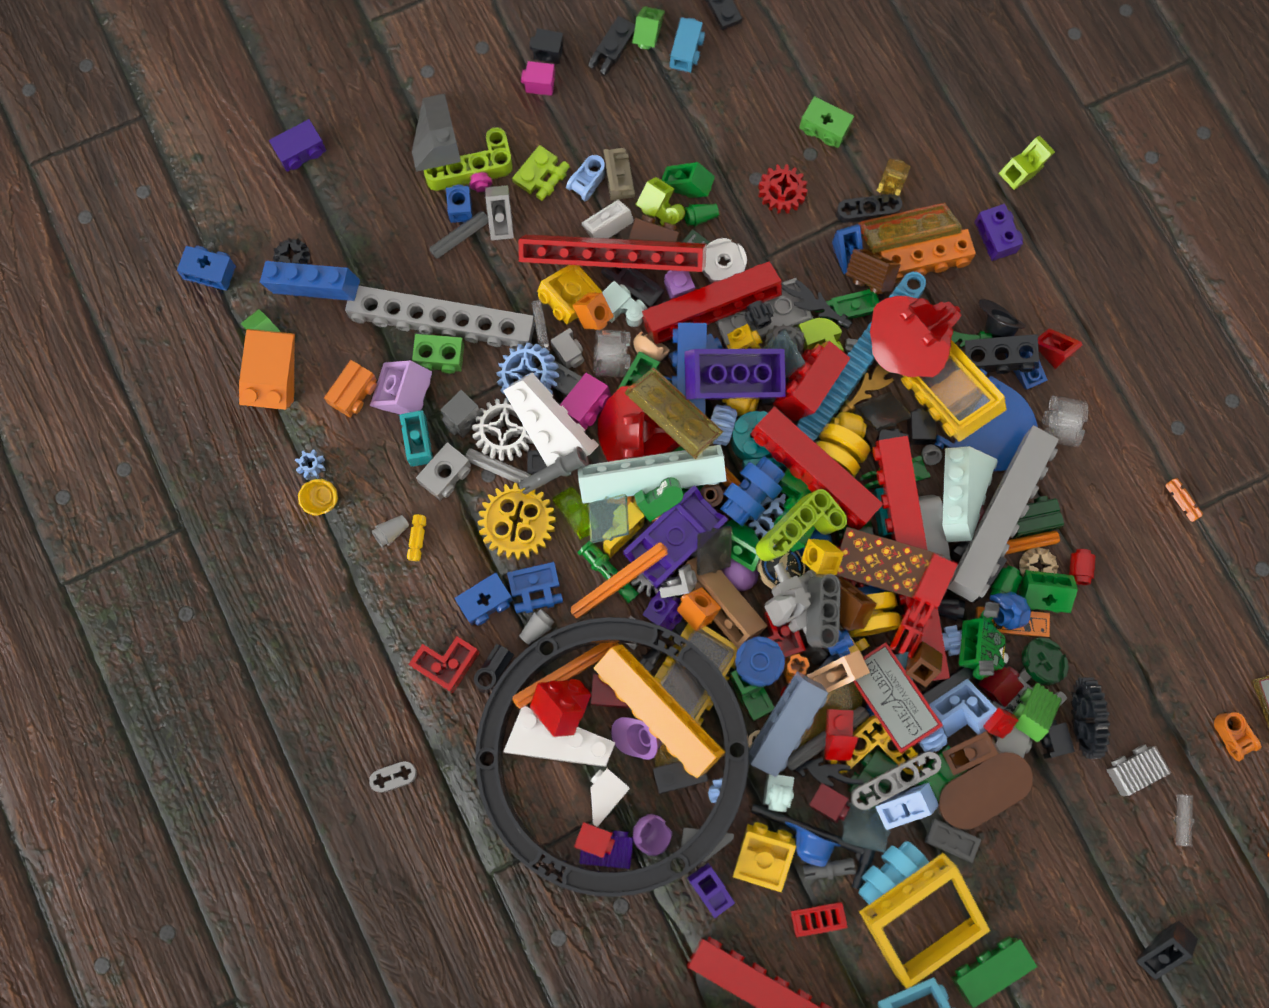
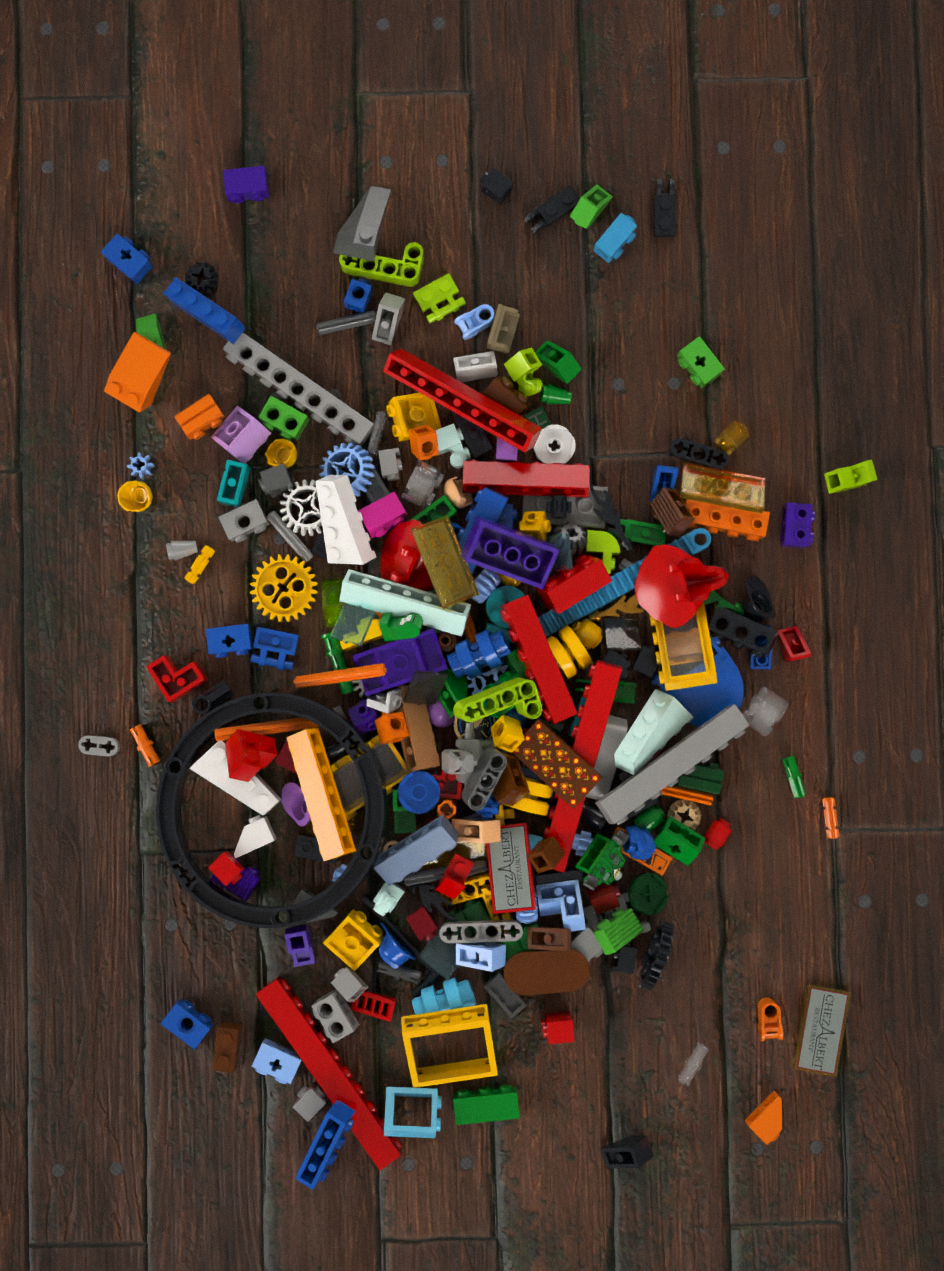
camera: 25 degrees right, 10 degrees up
dark pink plate [469,172,492,192] -> none
dark grey pin [518,446,589,495] -> none
light grey cone [519,609,554,645] -> none
dark pink brick [521,61,555,96] -> none
medium lavender hair [633,814,672,856] -> none
red gear [758,164,808,214] -> none
red arm [889,553,958,659] -> none
light grey hinge [922,444,942,465] -> none
red plate [983,708,1019,739] -> none
light grey brick [1106,744,1171,796] -> none
none -> orange pin [129,724,161,767]
none -> yellow hair [265,438,297,469]
none -> light grey brick [311,989,360,1043]
none -> light grey brick [331,967,368,1002]
none -> red brick [541,1011,575,1044]
none -> green axle [782,755,806,798]

